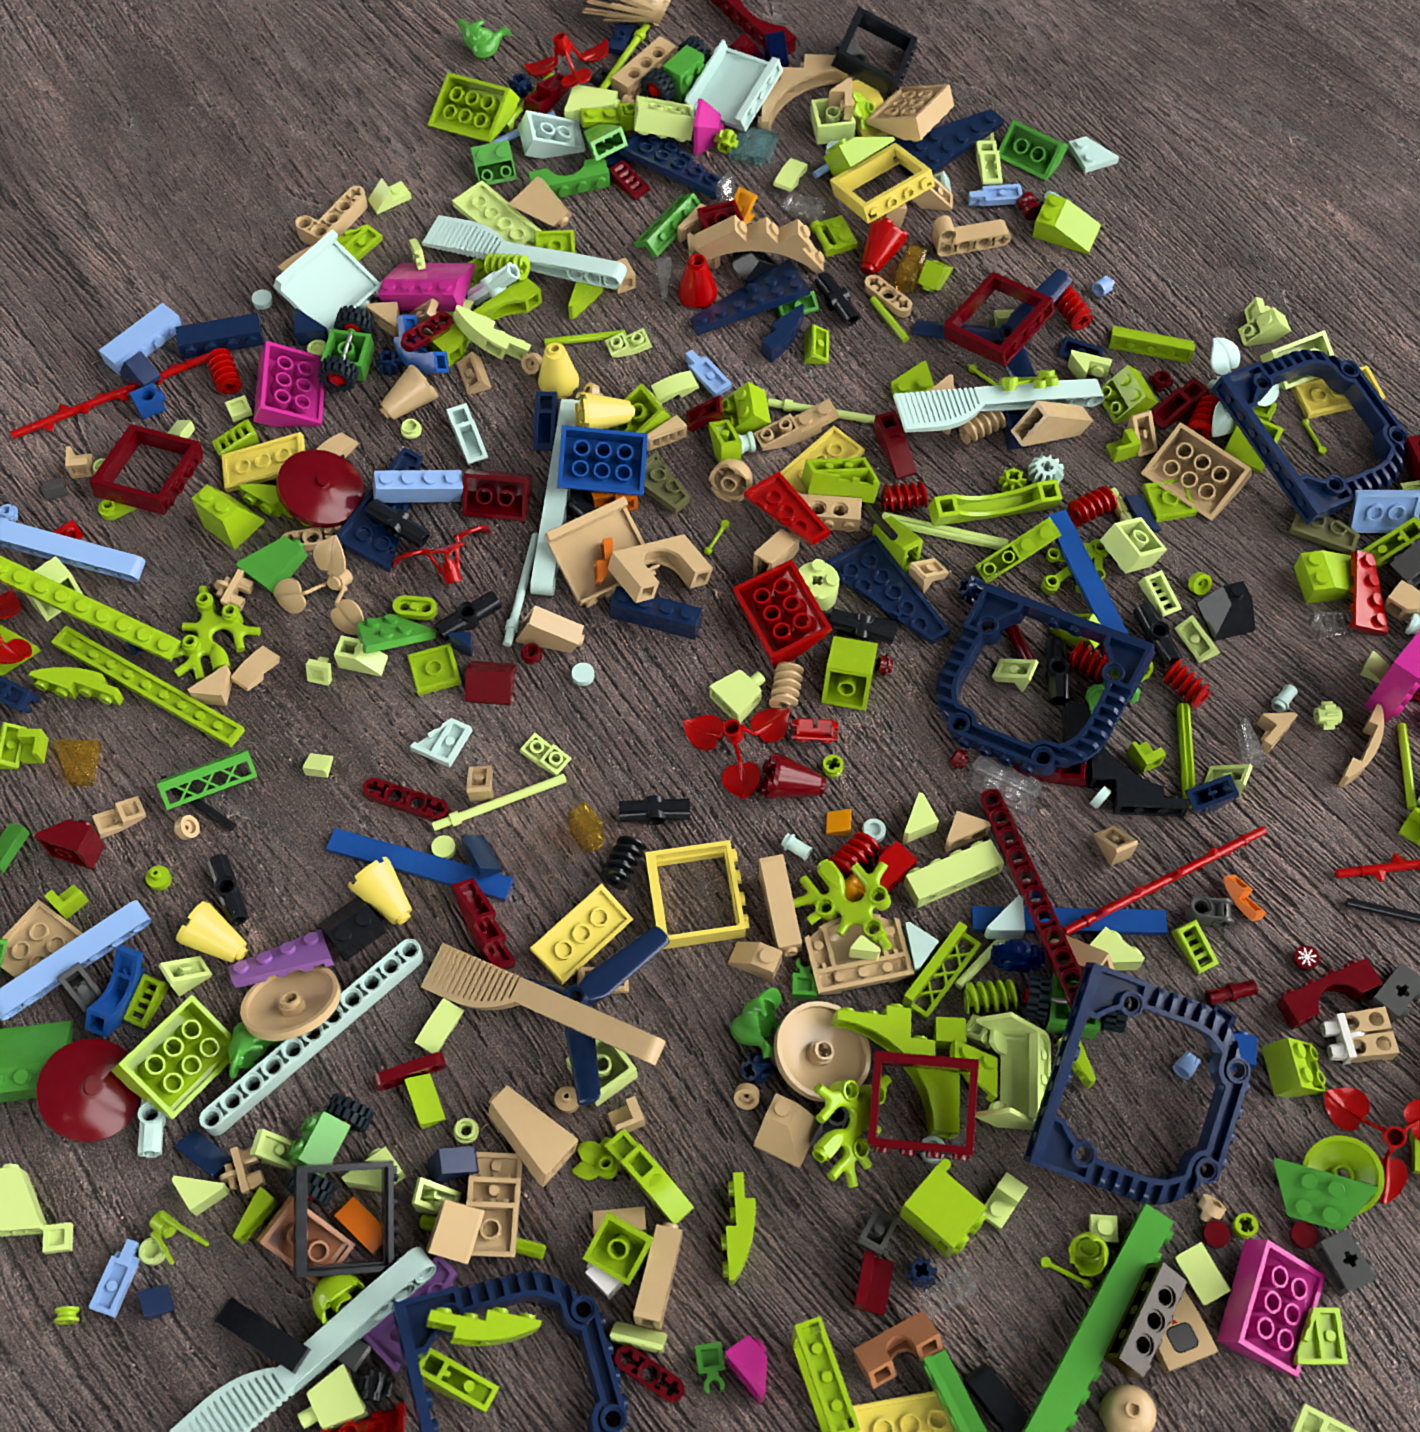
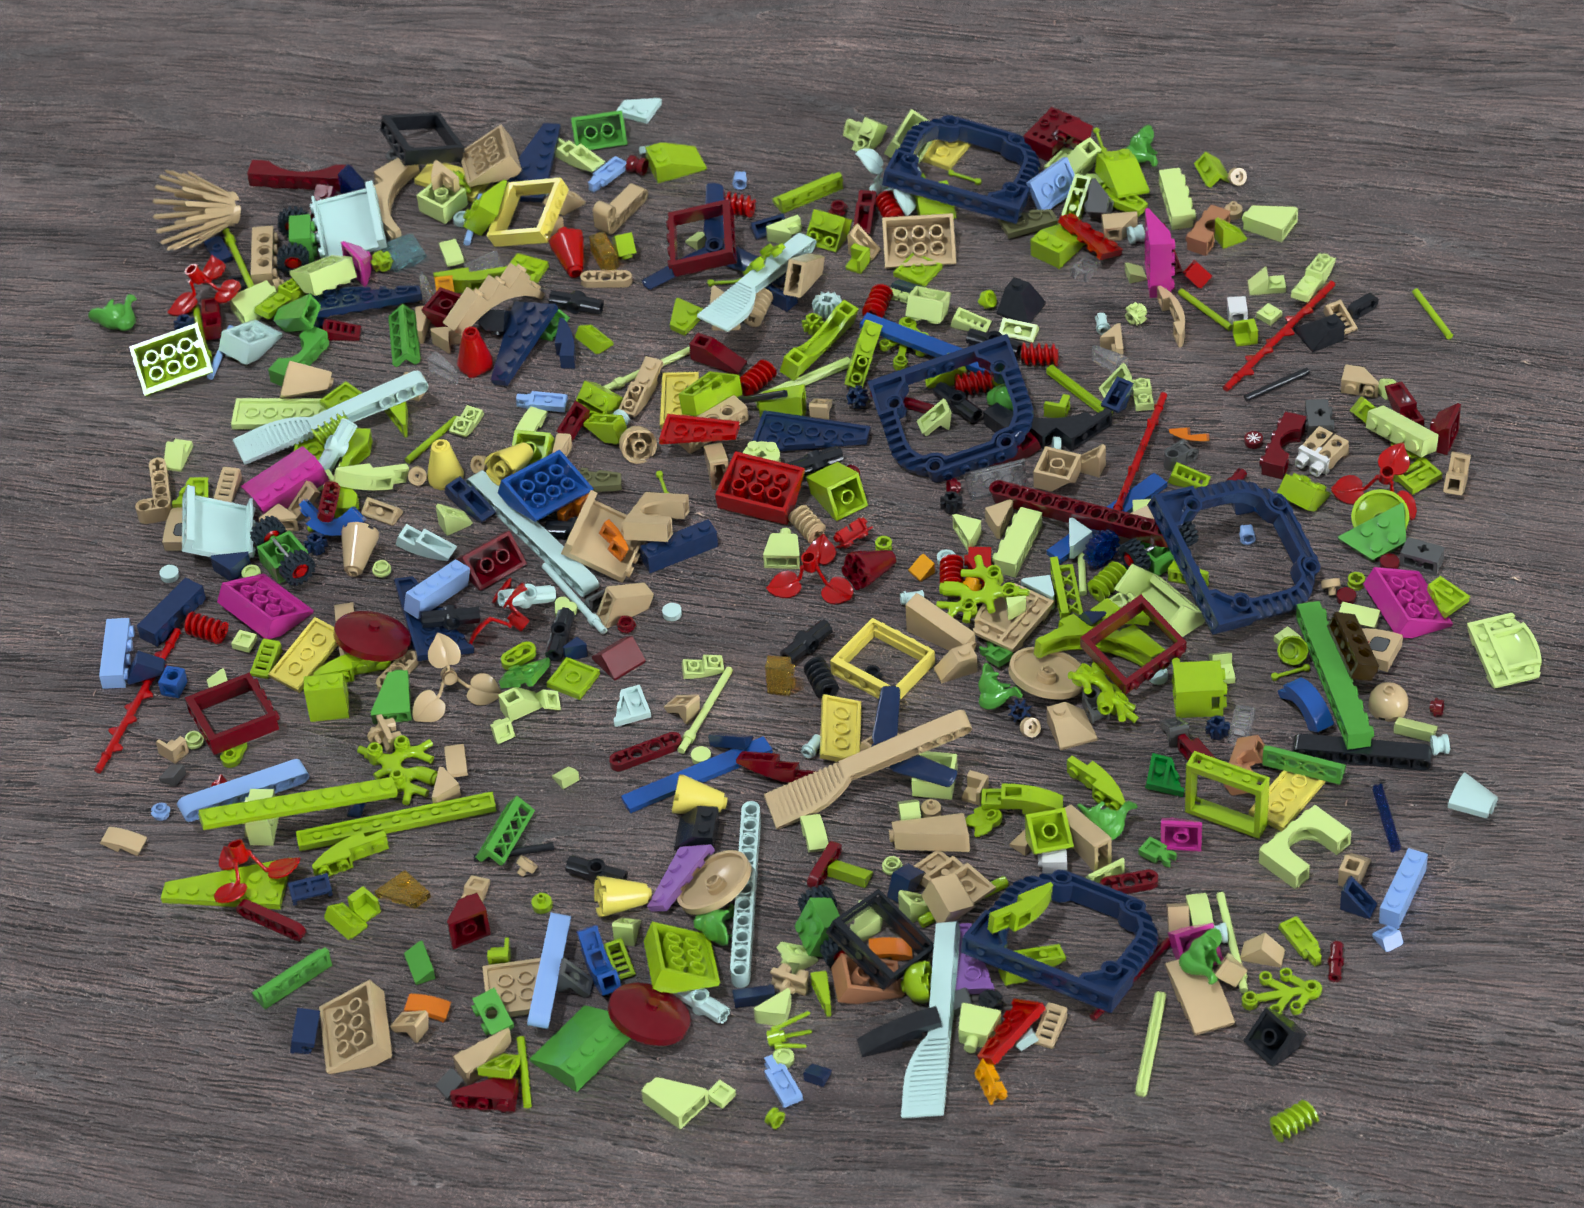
camera: 40 degrees left, 15 degrees down
yellowish green tile [409,238,426,270] -> none
bright green slope [469,140,517,185] -> none
lime bar [869,296,909,343] -> none
none -> tan slope [214,467,242,503]
none -> lime slope [433,267,505,293]
none -> yellowish green slope [436,504,473,536]
none -> light aqua piece [498,584,556,609]
none -> yellowish green slope [535,690,561,710]
none -> yellowish green tile [555,597,578,617]
none -> dark grey slope [584,590,605,612]
none -> light aqua pin [801,734,820,759]
none -> black plate [864,665,882,680]
none -> yellowish green slope [897,799,921,821]
none -> black gear [940,491,963,514]
none -> tan slope [1033,446,1081,492]
none -> bright green piece [1077,801,1138,840]
none -> dark blue slope [1078,611,1107,626]
none -> yellowish green slope [1132,378,1154,411]
none -> green wing [1145,753,1184,797]
none -> blue arch [1278,677,1334,732]

